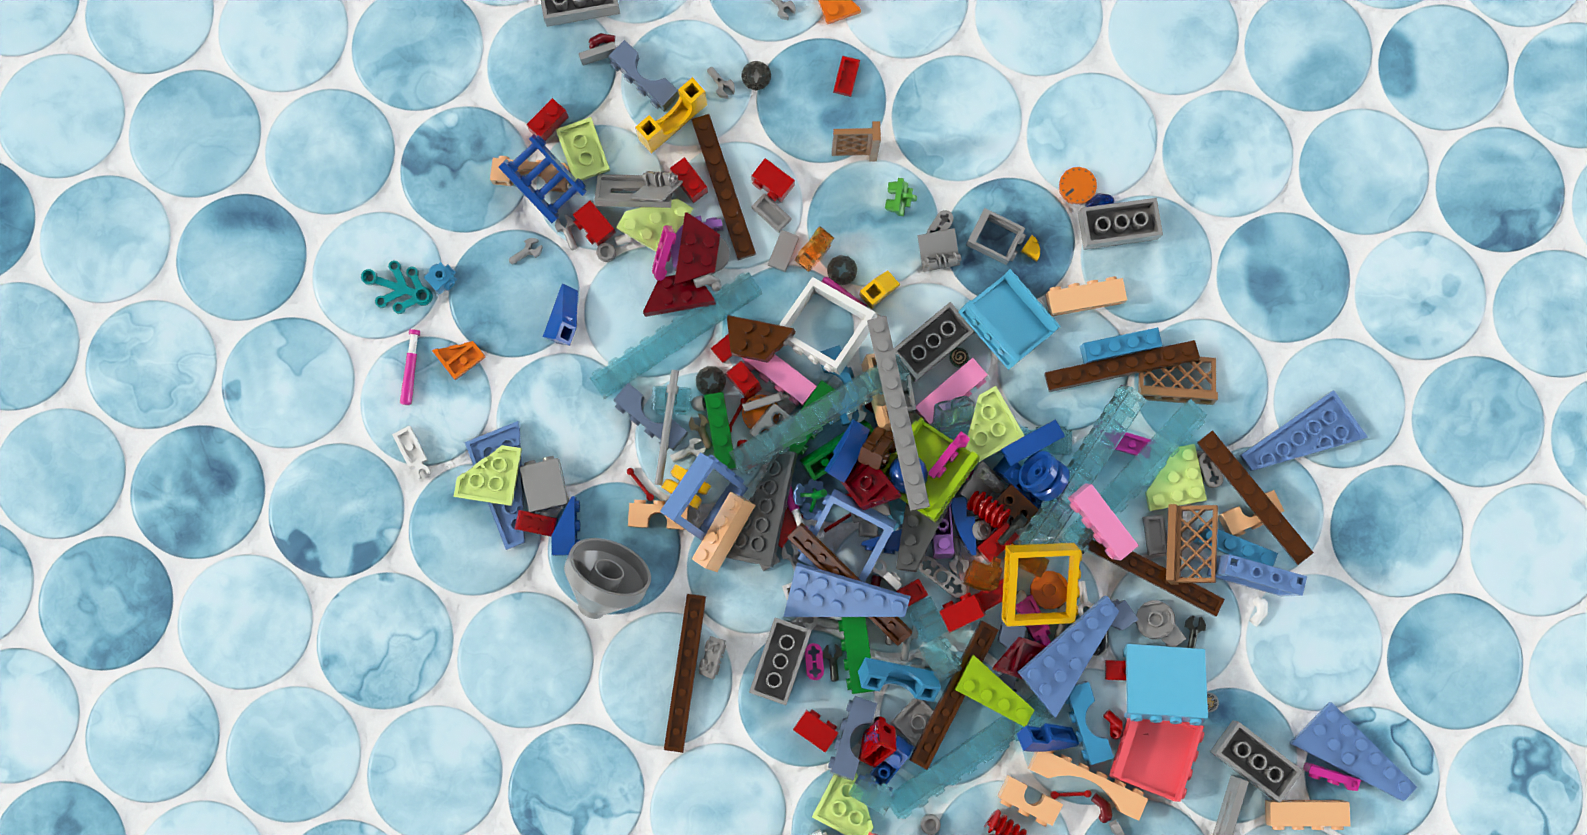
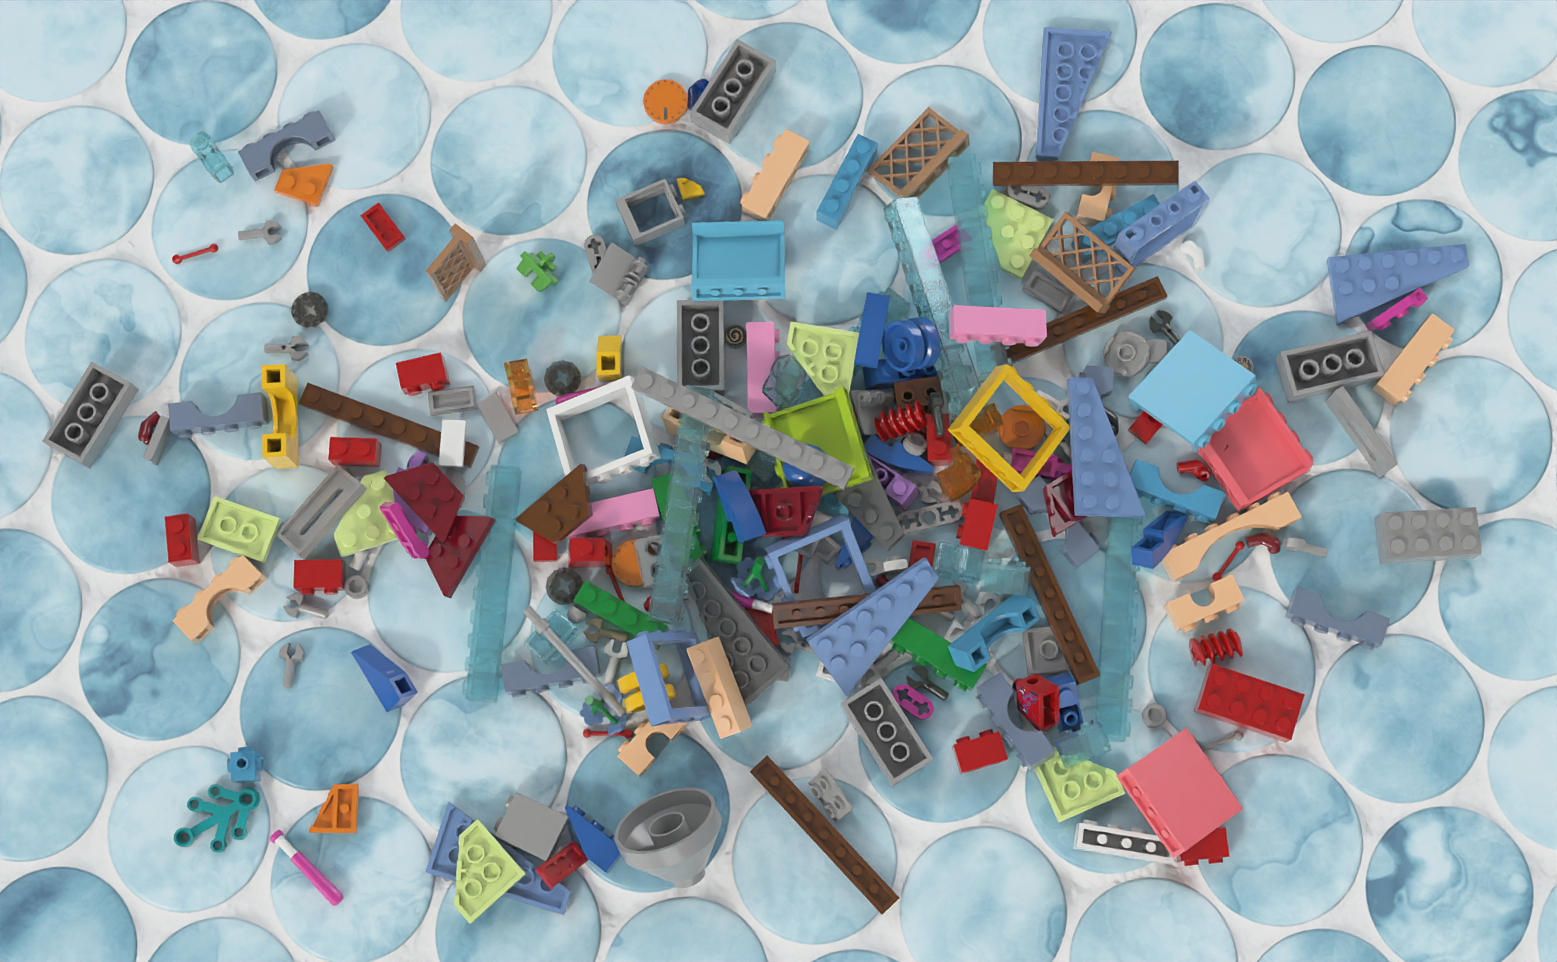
camera: 45 degrees left, 5 degrees down
white plate [392,426,431,479] -> none
blue fence [499,134,587,224] -> none
light grey hinge [631,171,683,202] -> none
light grey arm [693,274,722,291] -> none
light grey tile [742,391,783,411] -> none
reddish brown brick [858,426,896,470] -> none
dark pink hinge [928,432,970,479] -> none
lime wing [955,655,1034,727] -> none
reddish brown plate [1044,340,1200,392] -> none
none -> white tile [439,420,467,468]
none -> medium blue plant [580,683,629,736]
none -> white tile [943,620,965,643]

